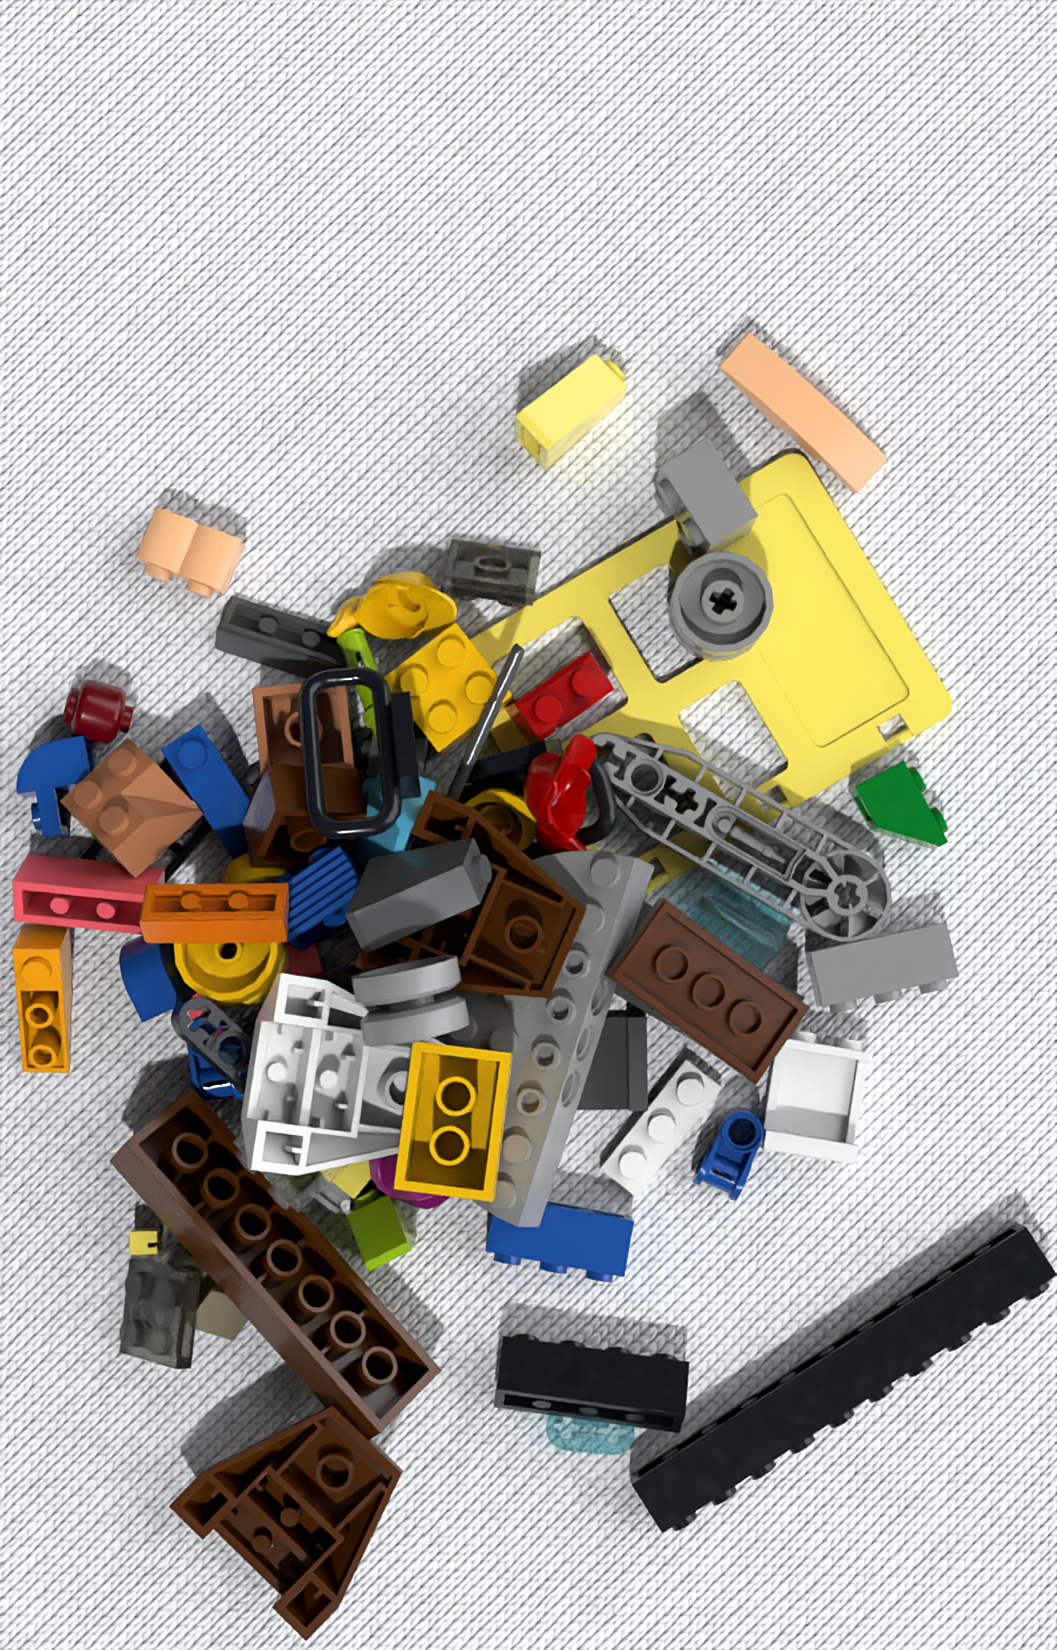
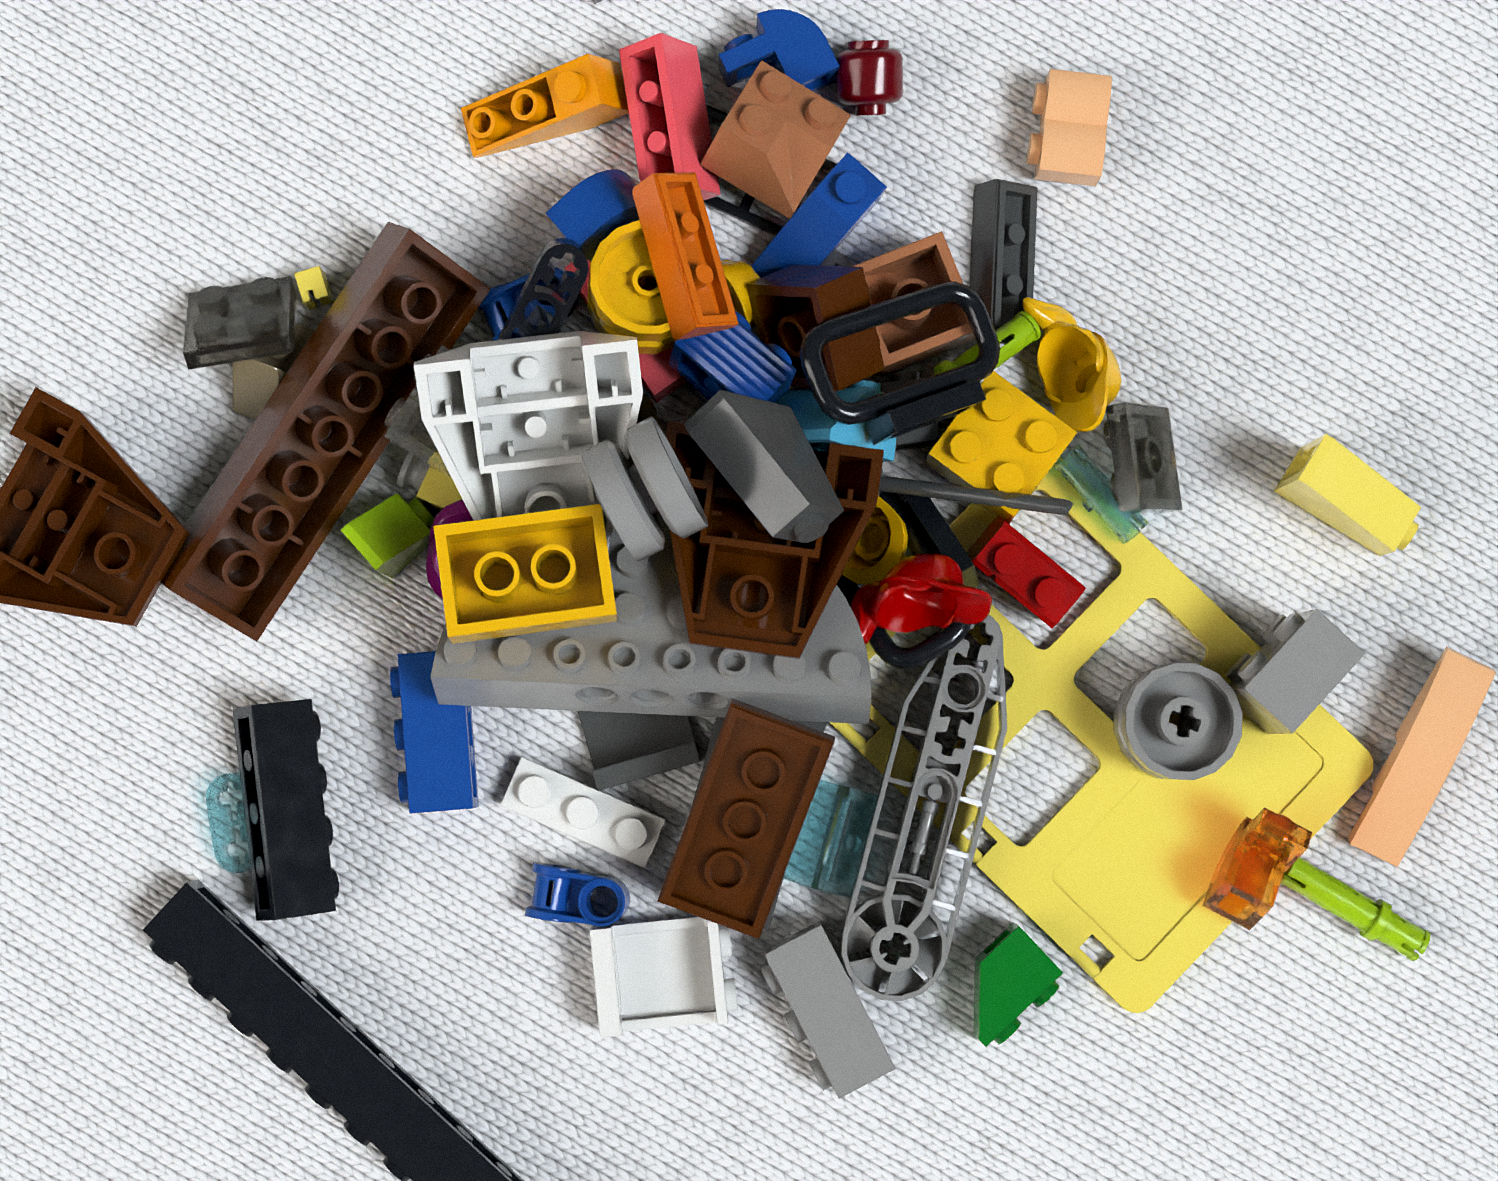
camera: 75 degrees right, 0 degrees up
none -> clear light blue pin [1053,444,1148,544]
none -> clear orange brick [1202,807,1313,930]
none -> lime pin [1276,853,1431,961]

